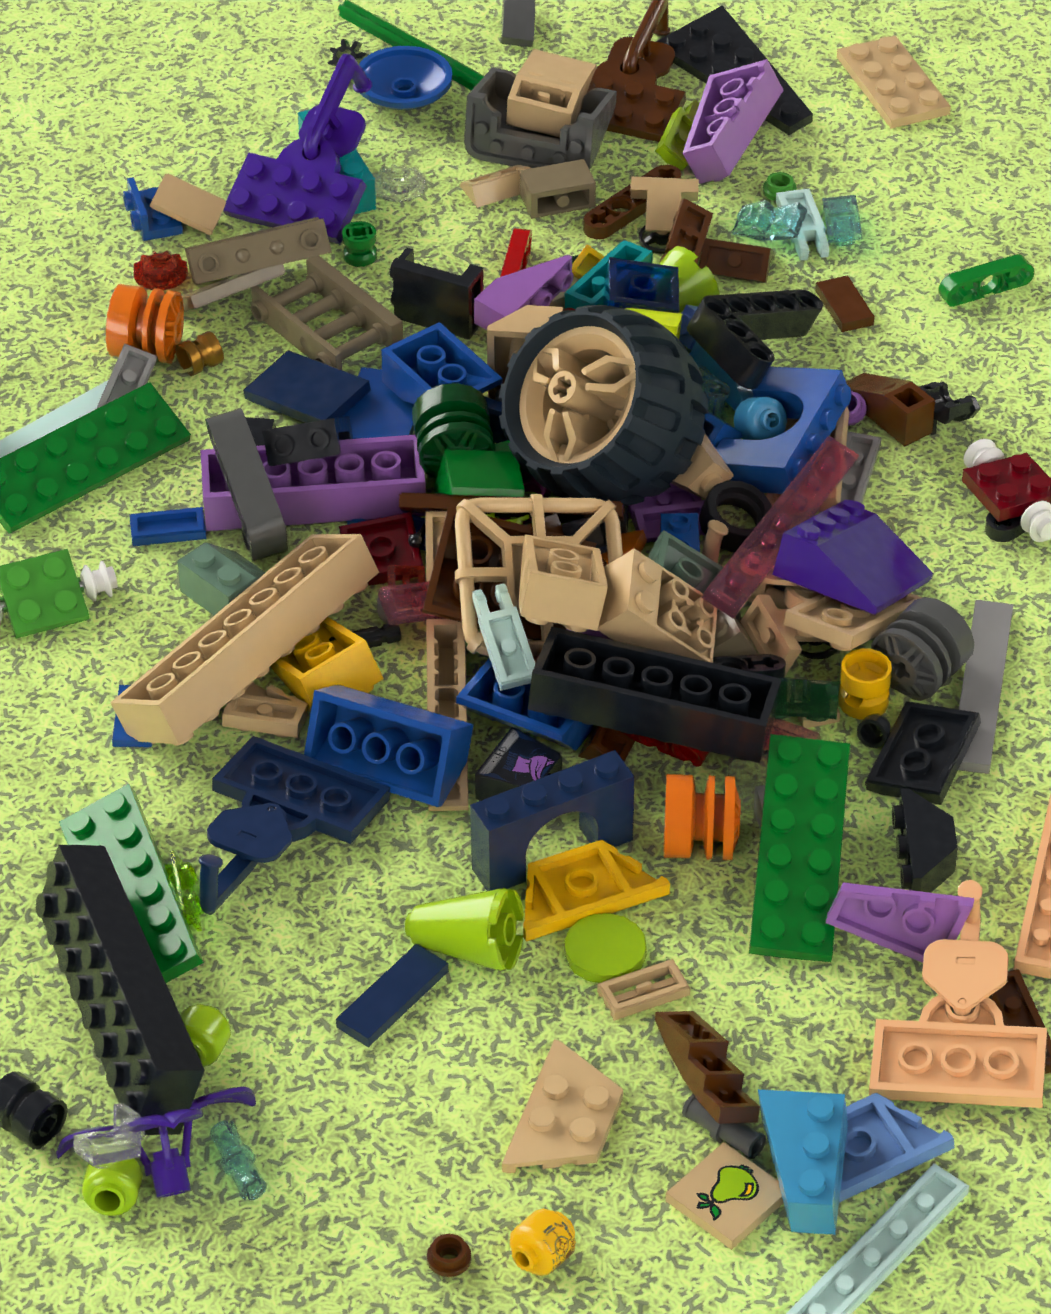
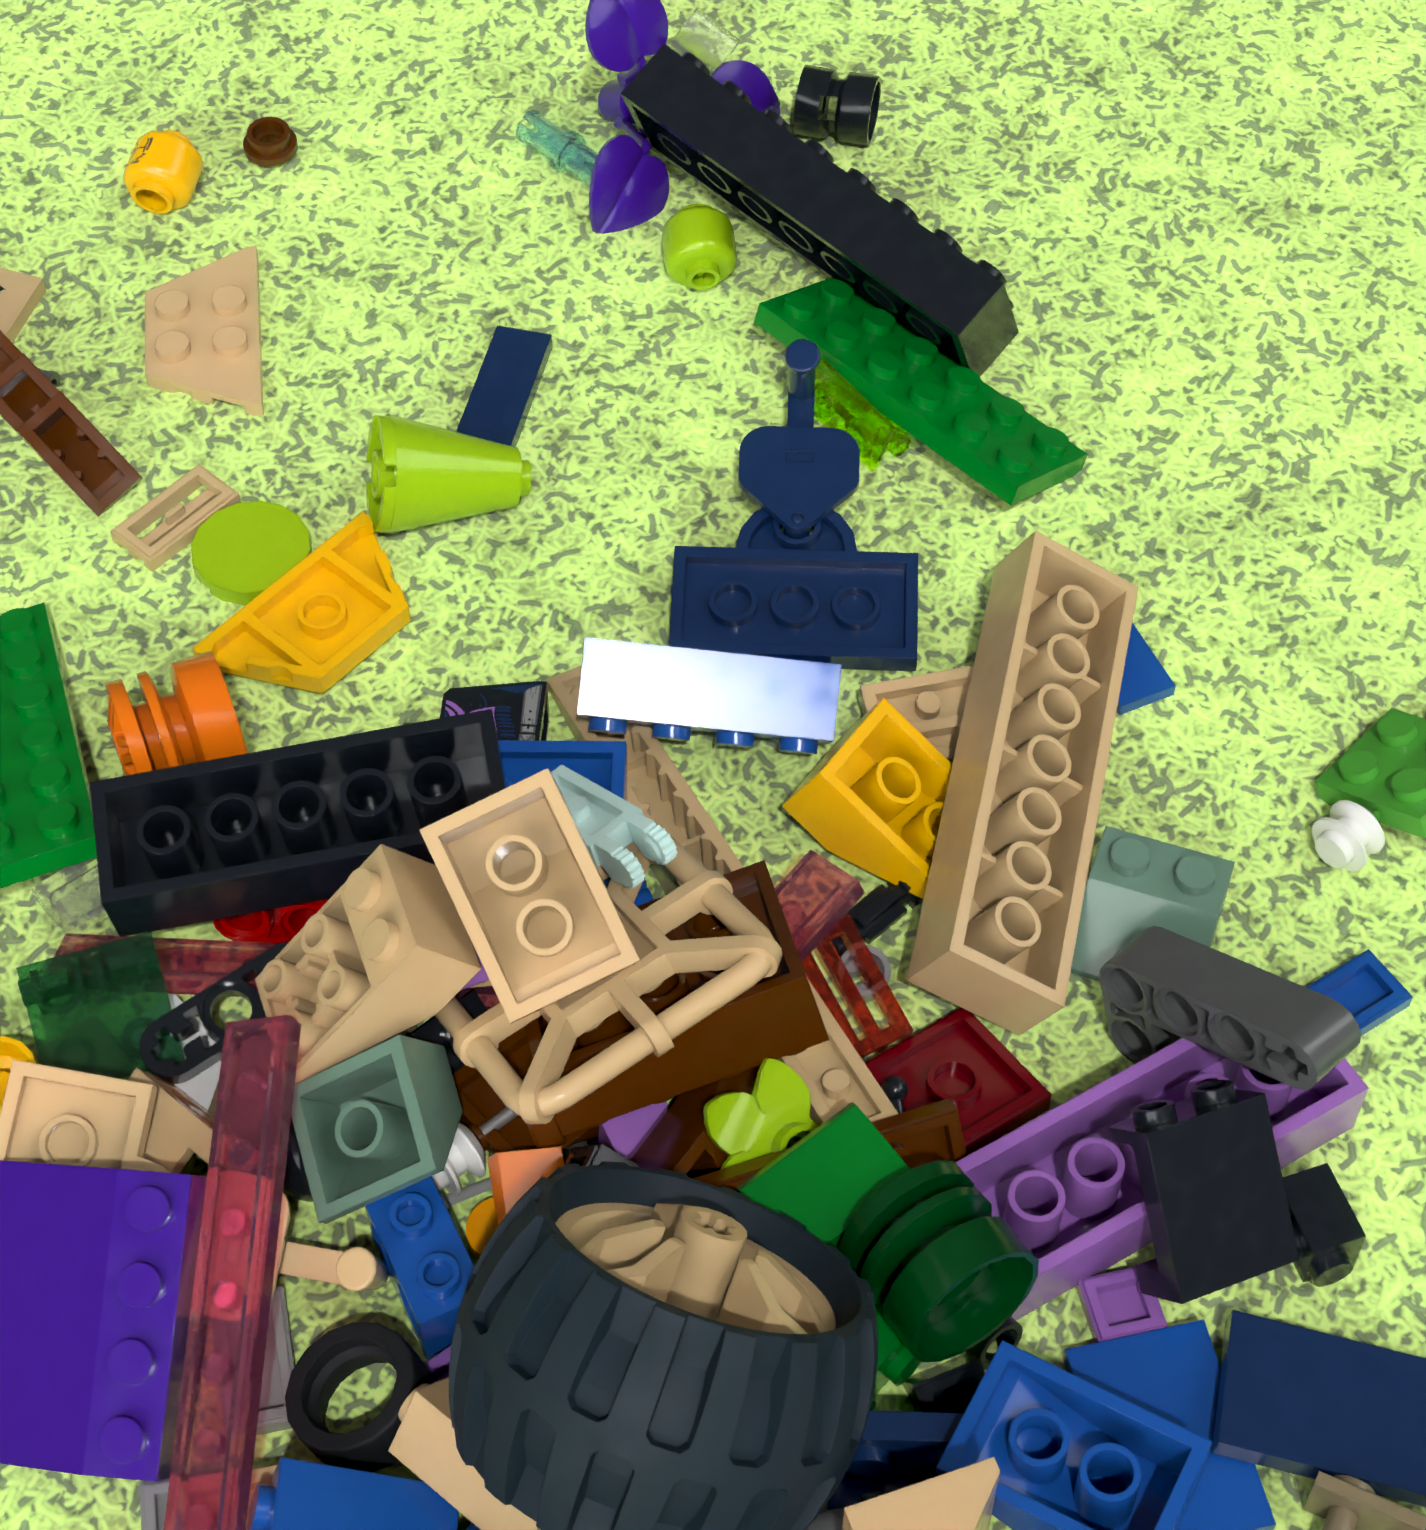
camera: 155 degrees right, 10 degrees up
dark blue arch [470,750,634,891] -> none

